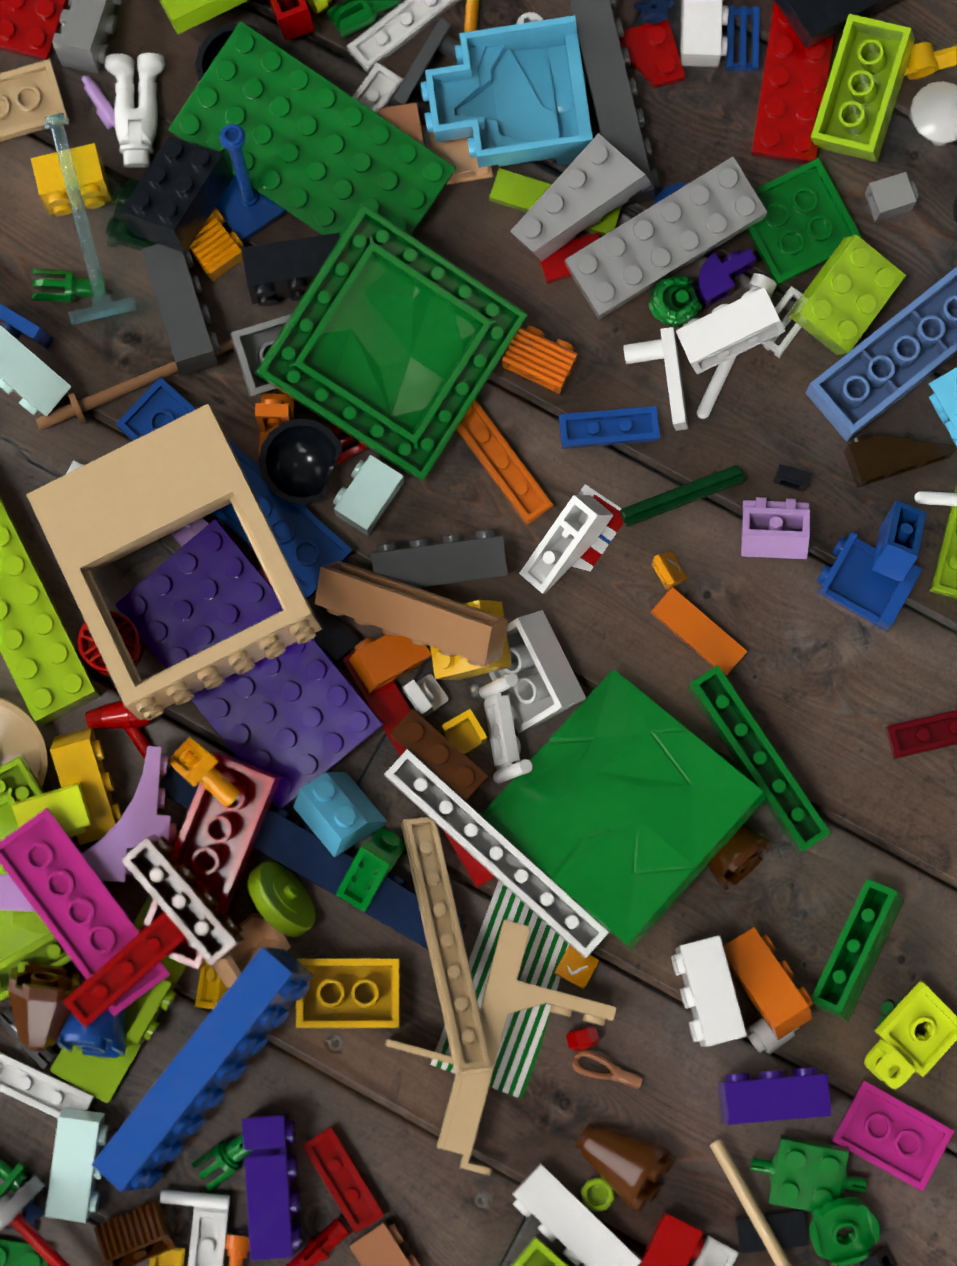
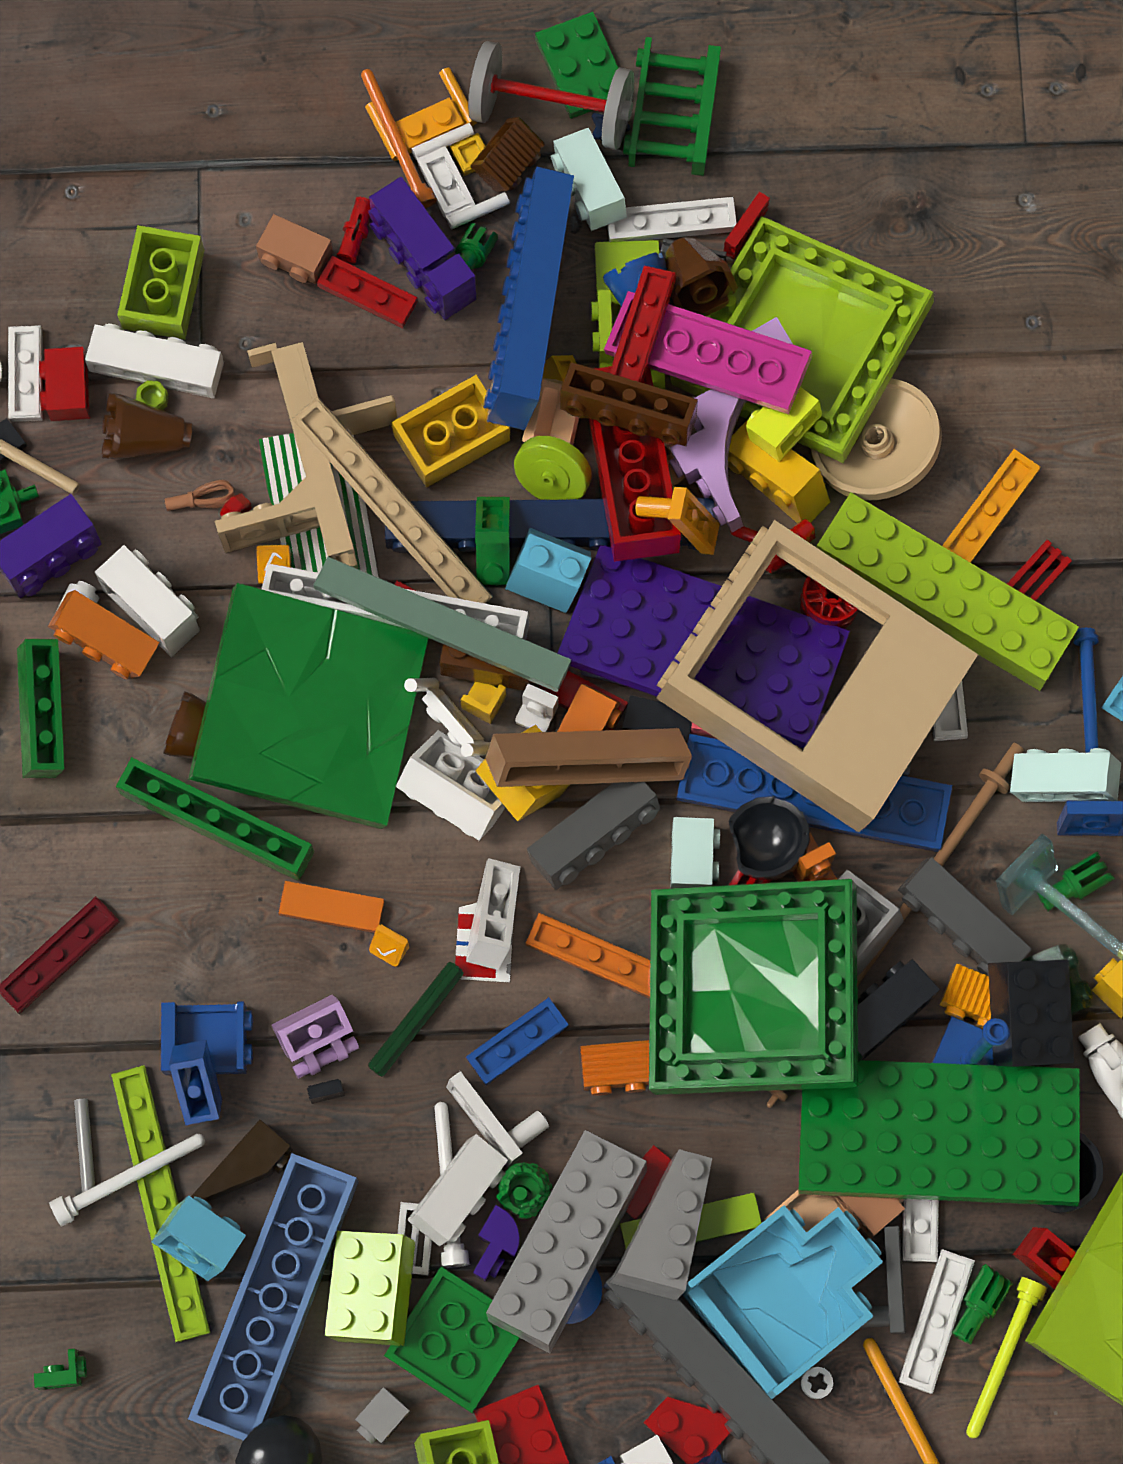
camera: 150 degrees right, 5 degrees down
none -> sand green tile [313,557,571,692]

